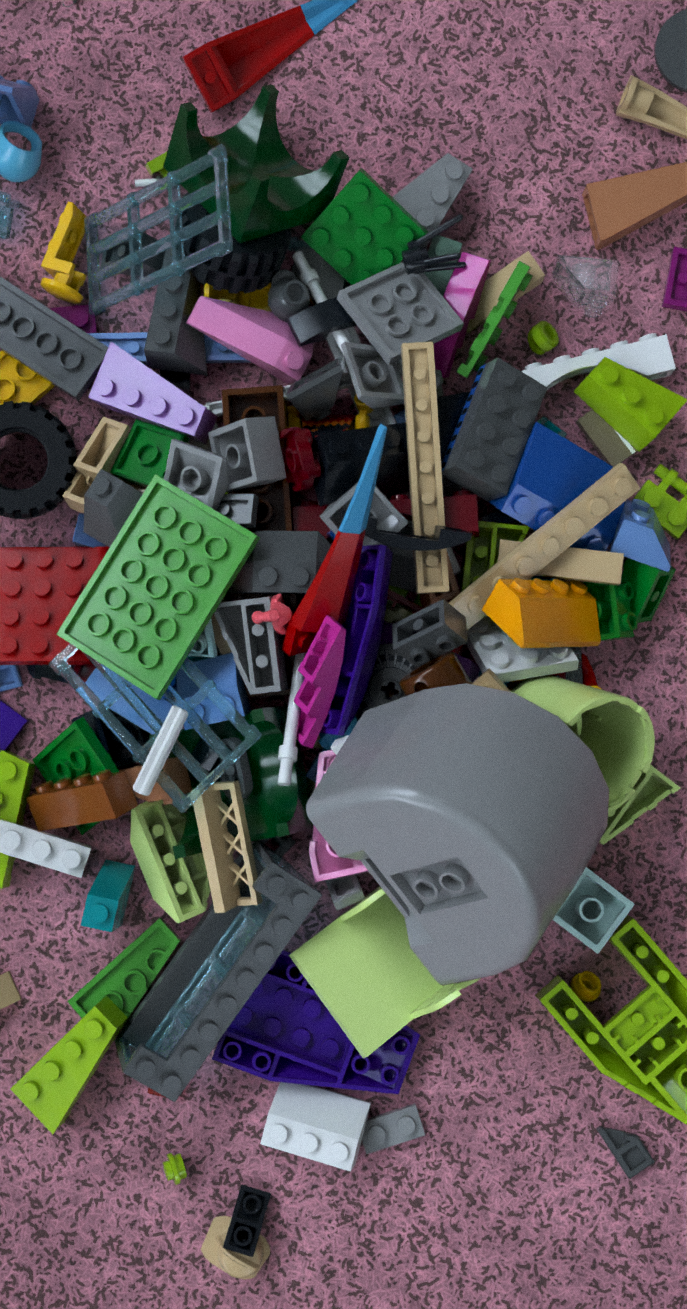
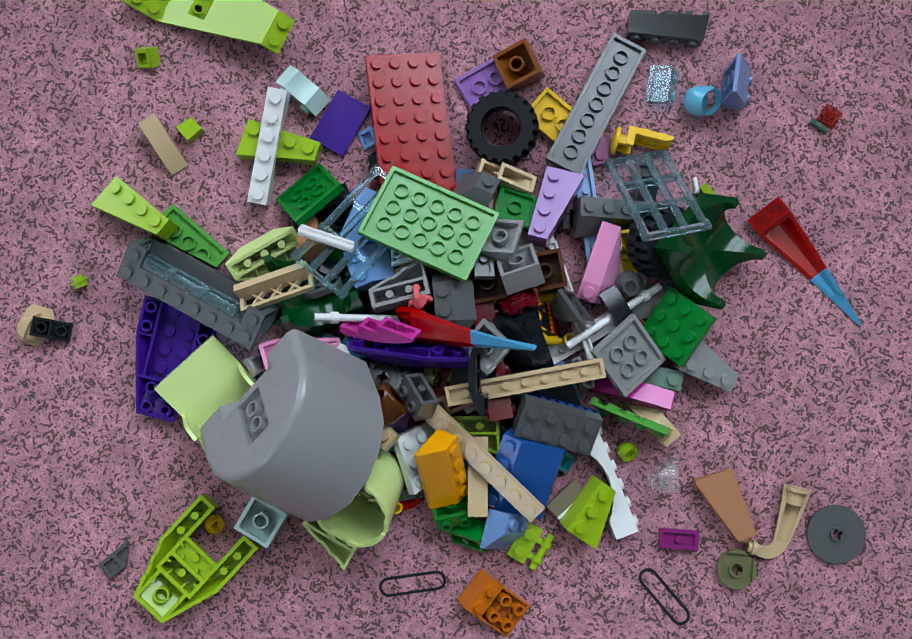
camera: 85 degrees right, 0 degrees up
dark orange brick [26,769,138,831] -> none
teal slope [80,859,136,932] -> none
white slope [260,1082,371,1172] -> none
light grey slope [341,342,404,409] -> none
light grey plate [362,1103,425,1154] -> none
black plant [401,214,466,275] -> none

